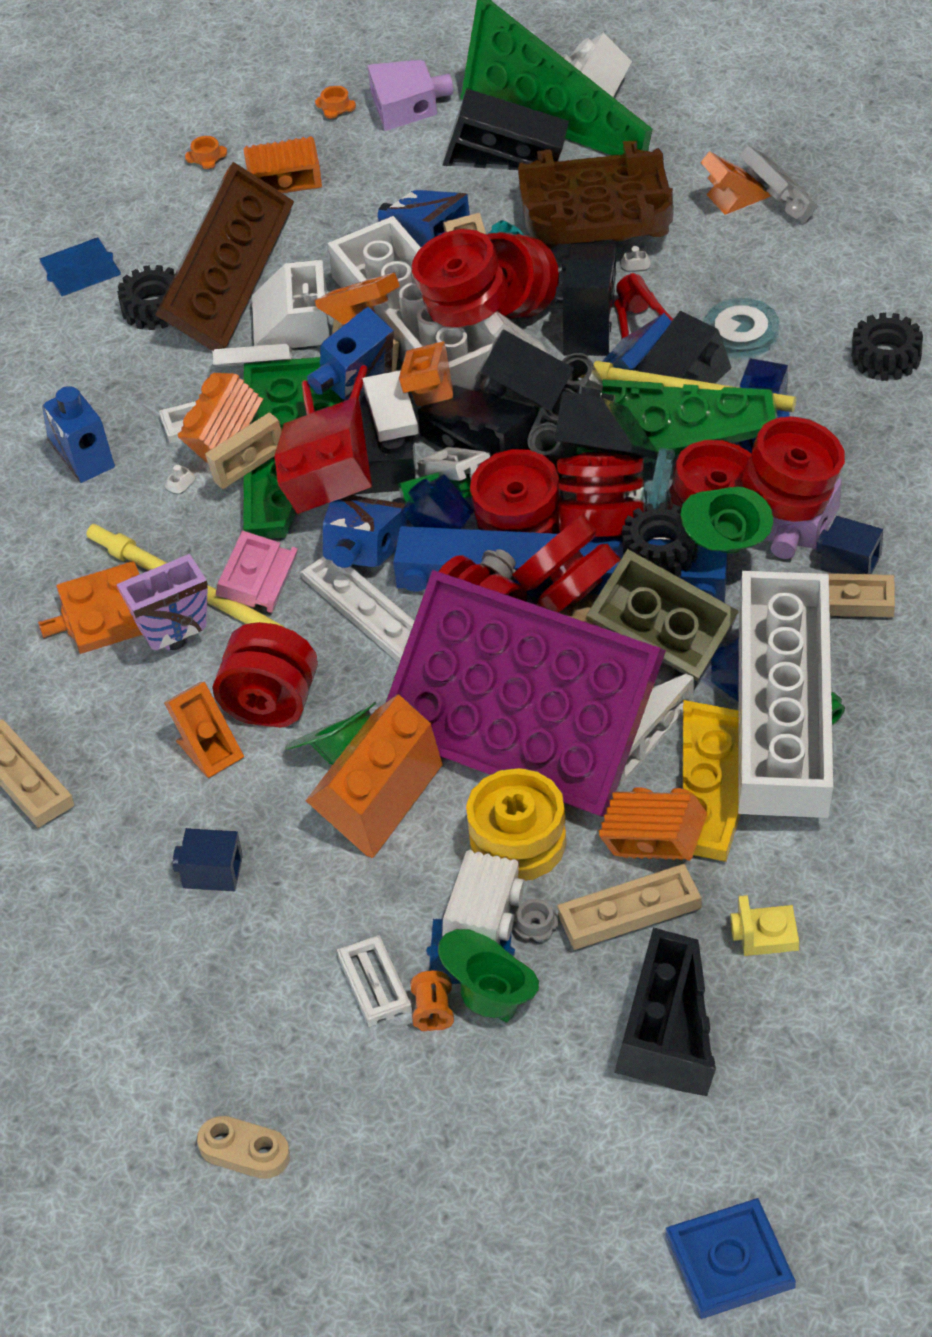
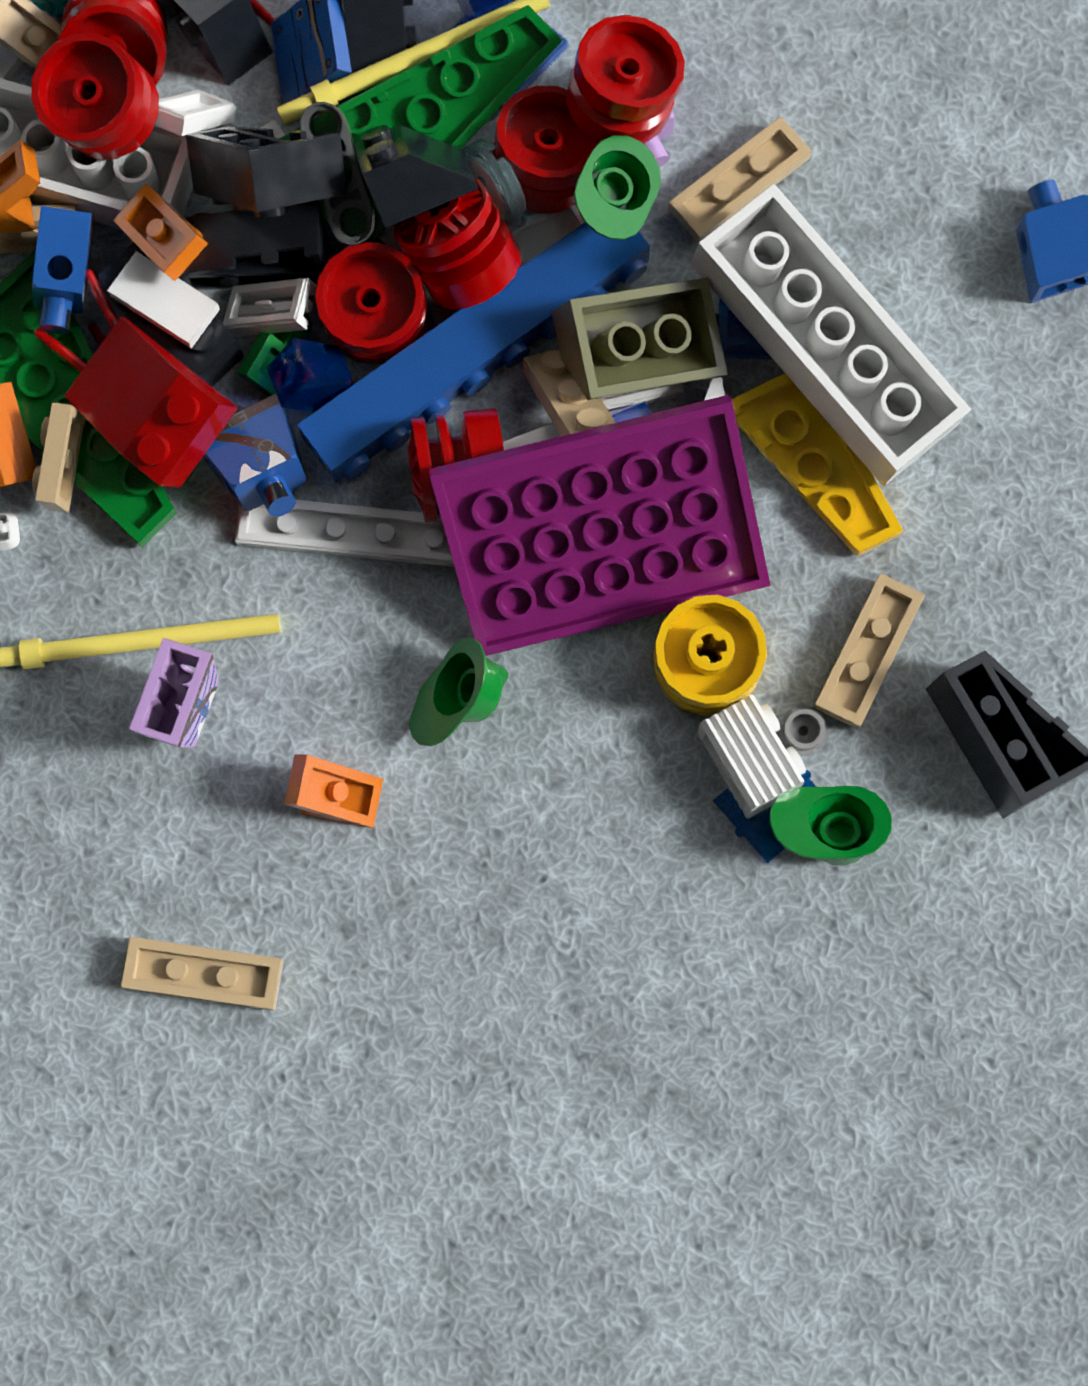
camera: 45 degrees left, 30 degrees up
orange plate [38,561,143,654] -> none
dark blue brick [173,828,243,892] -> none
tan plate [197,1116,290,1179] -> none
red wheel [212,622,318,728] -> none
bright pink plate [216,531,298,613] -> none
orange slope [305,694,443,858] -> none
white tile [337,935,412,1027] -> none
orange bush [410,970,454,1031] -> none
light grey plate [480,549,516,581] -> none
red wheel [512,514,621,613] -> none
orange brick [599,787,707,861] -> none
black tyre [622,503,698,577] -> none
light yellow bracket [730,895,799,956] -> none
dark blue brick [816,515,883,574] -> none

